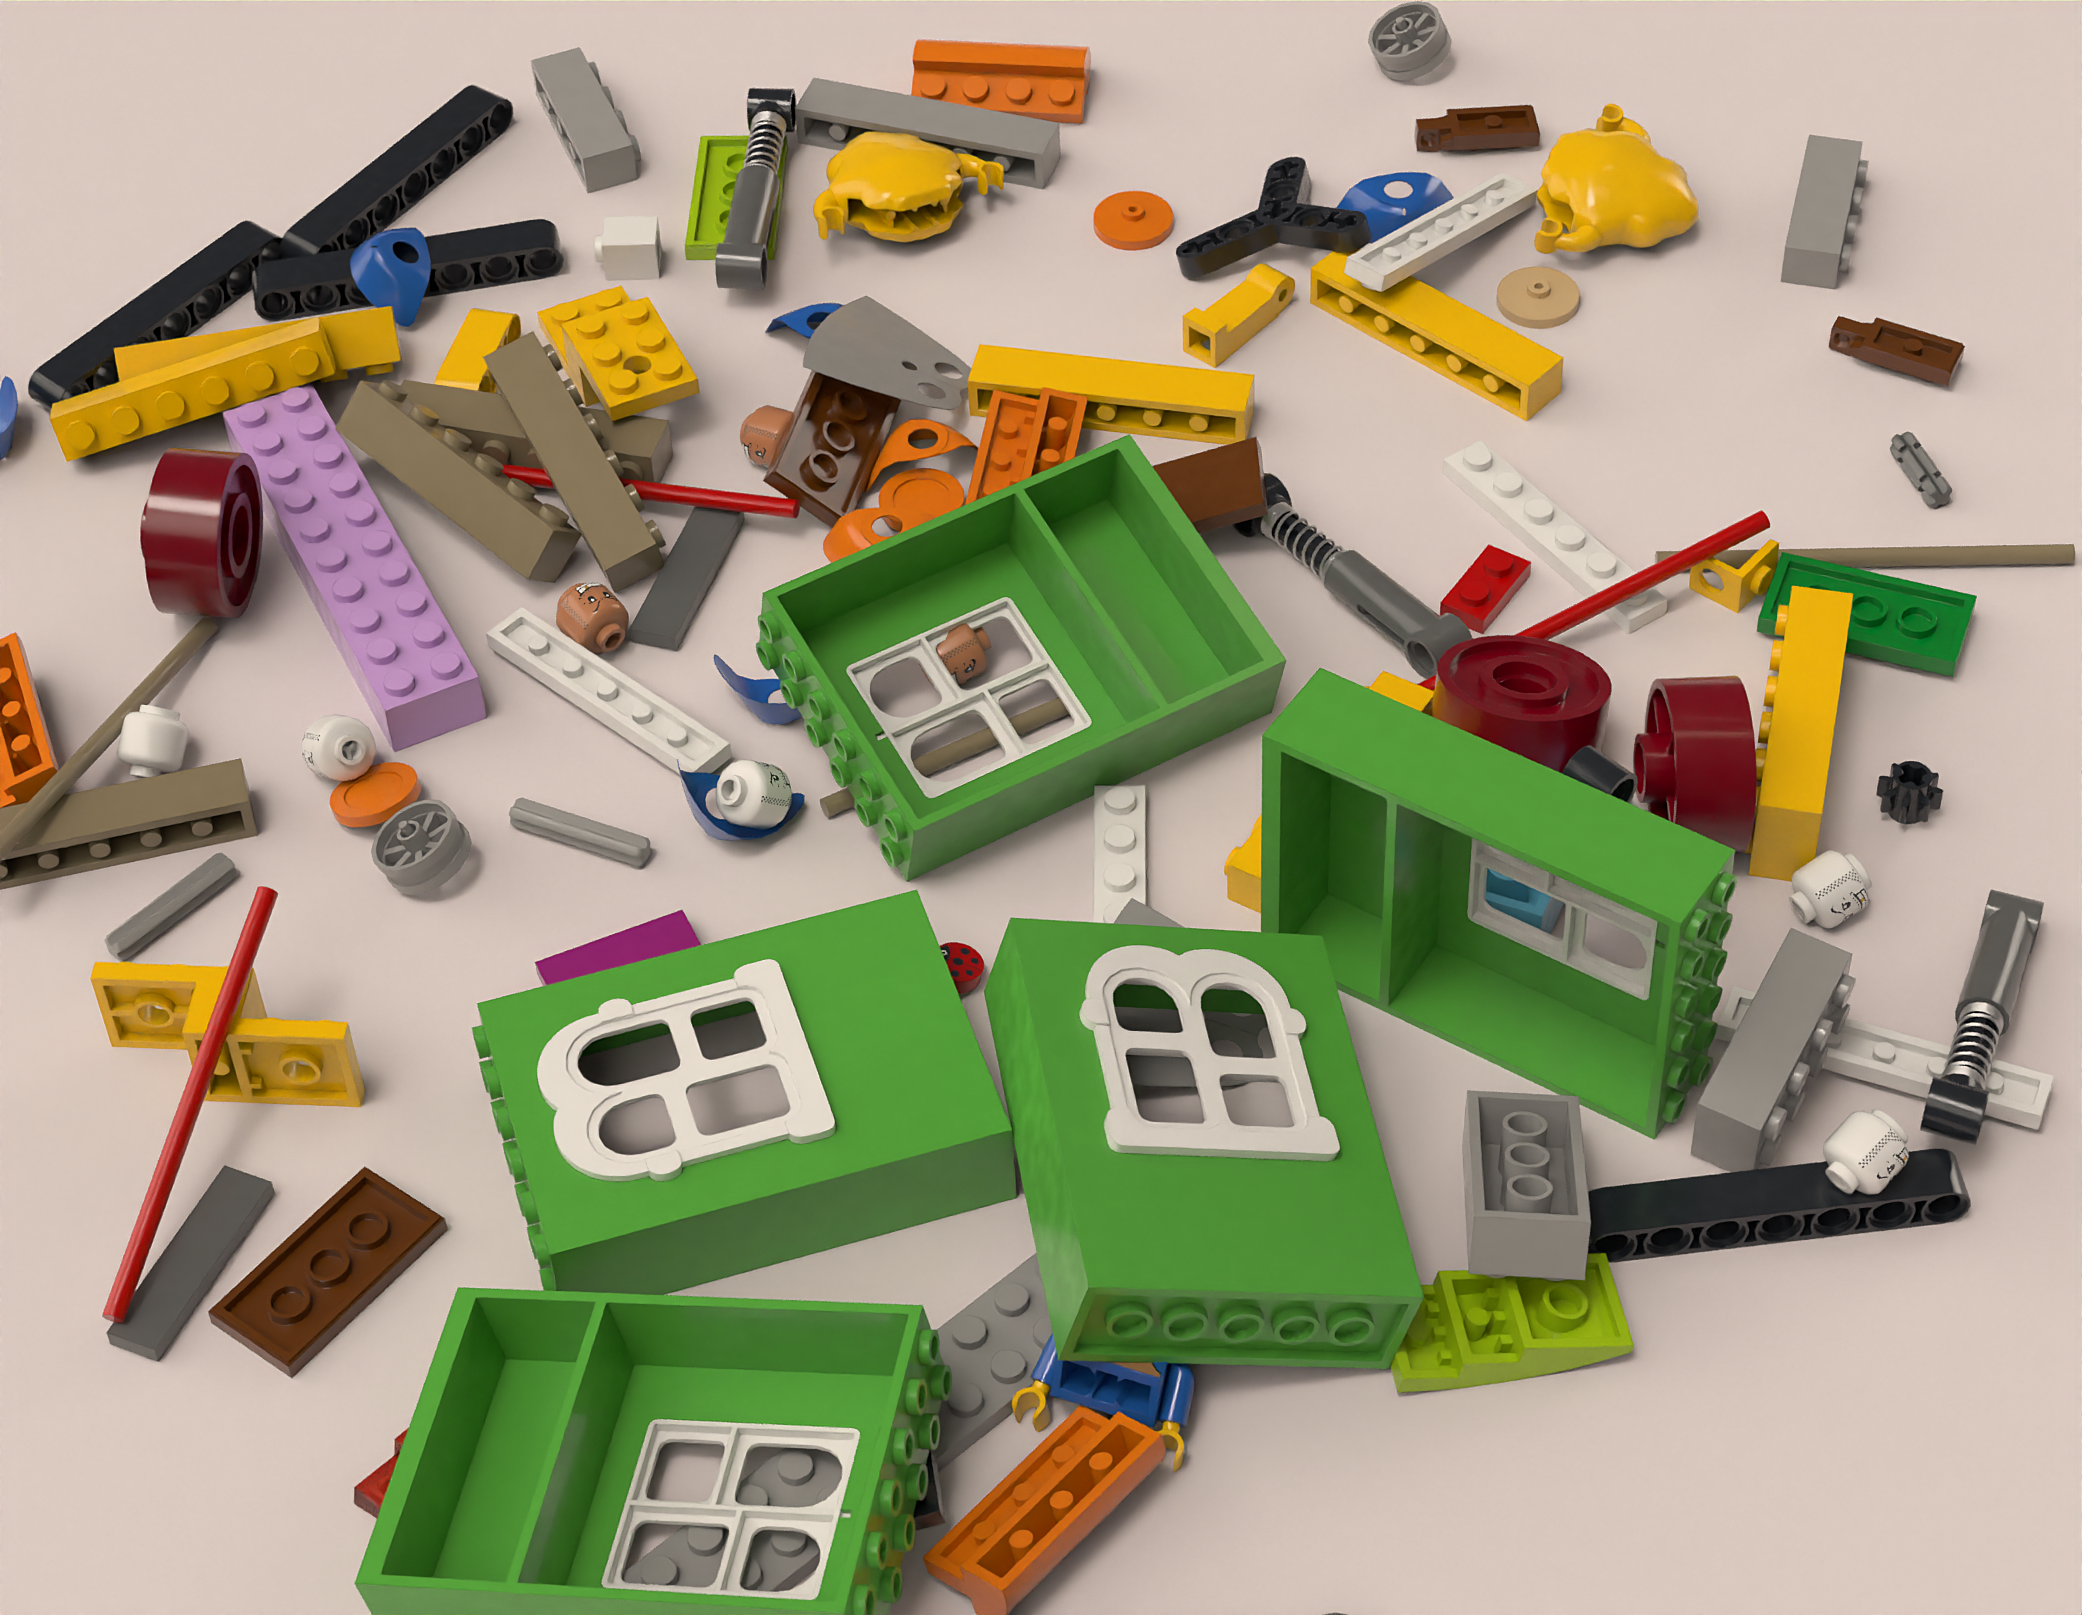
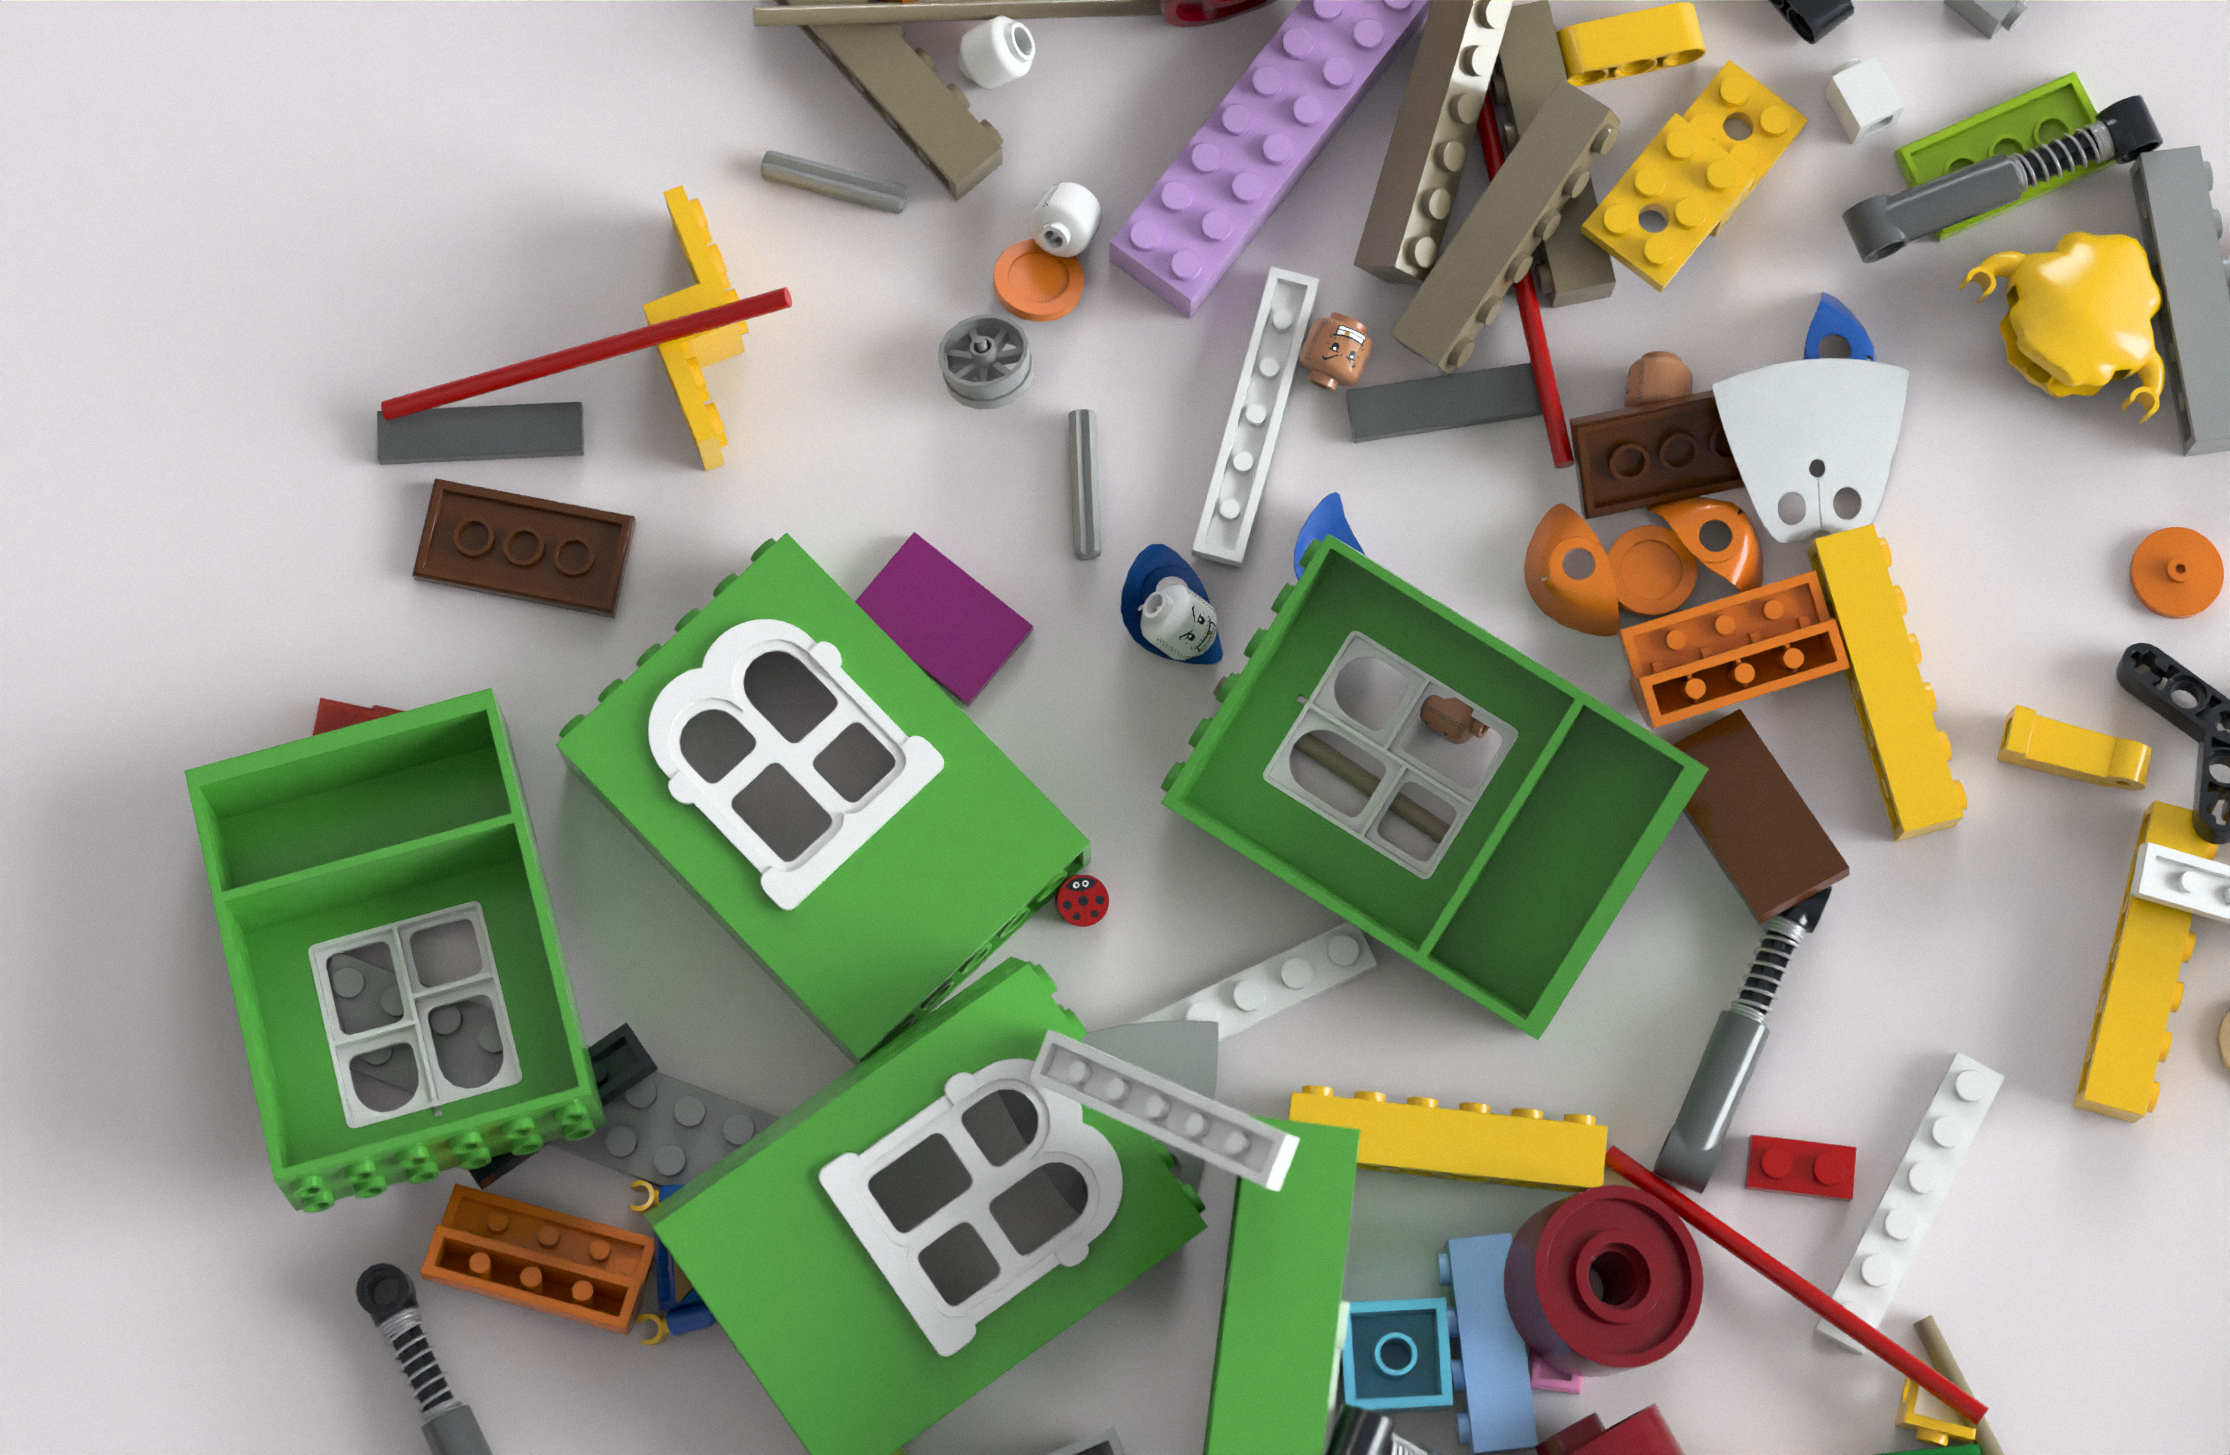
camera: 60 degrees right, 30 degrees up
none -> white plate [1028,1029,1299,1191]

